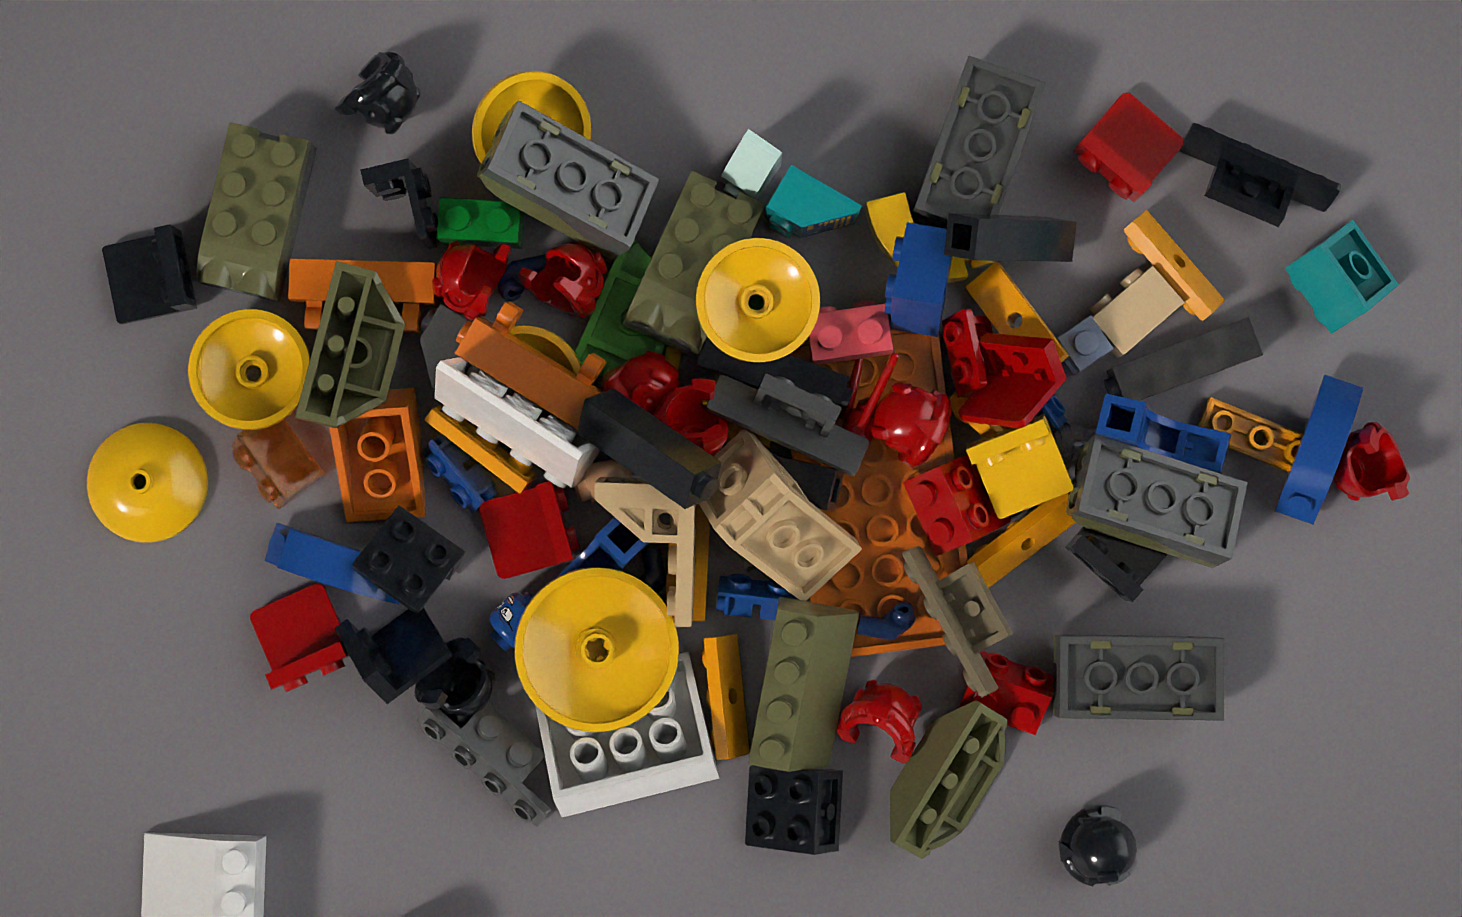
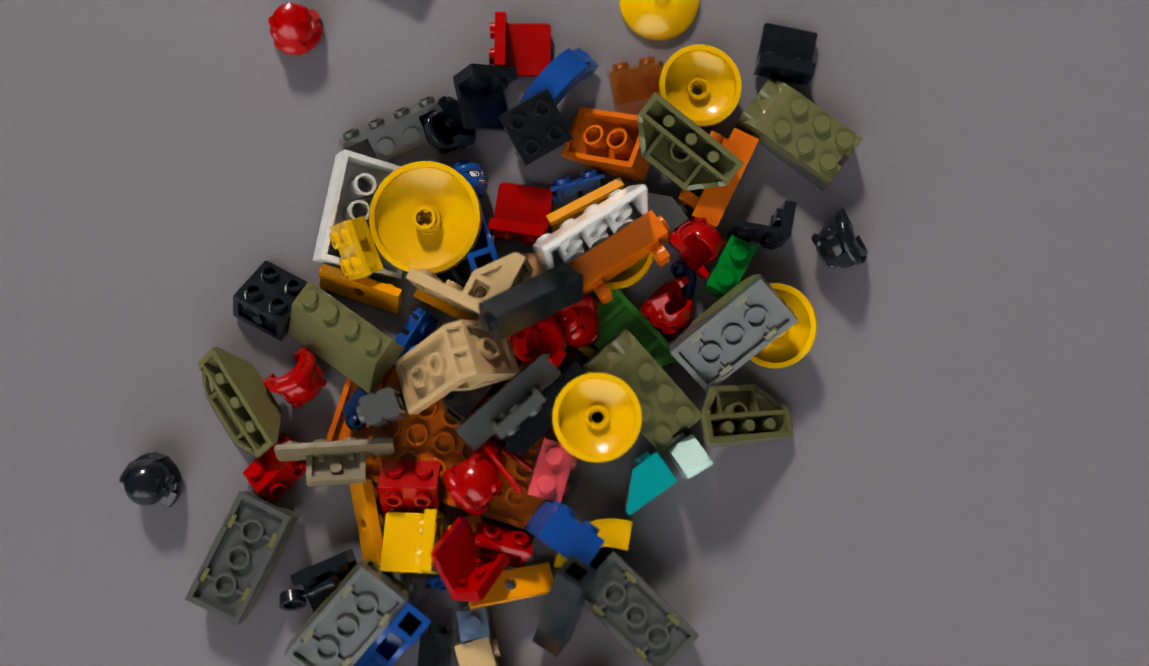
camera: 110 degrees right, 5 degrees down
none -> black piece [279,575,340,611]
none -> yellow bracket [329,216,384,281]
none -> dark grey brick [356,387,409,428]
none -> olive wedge [701,384,794,448]

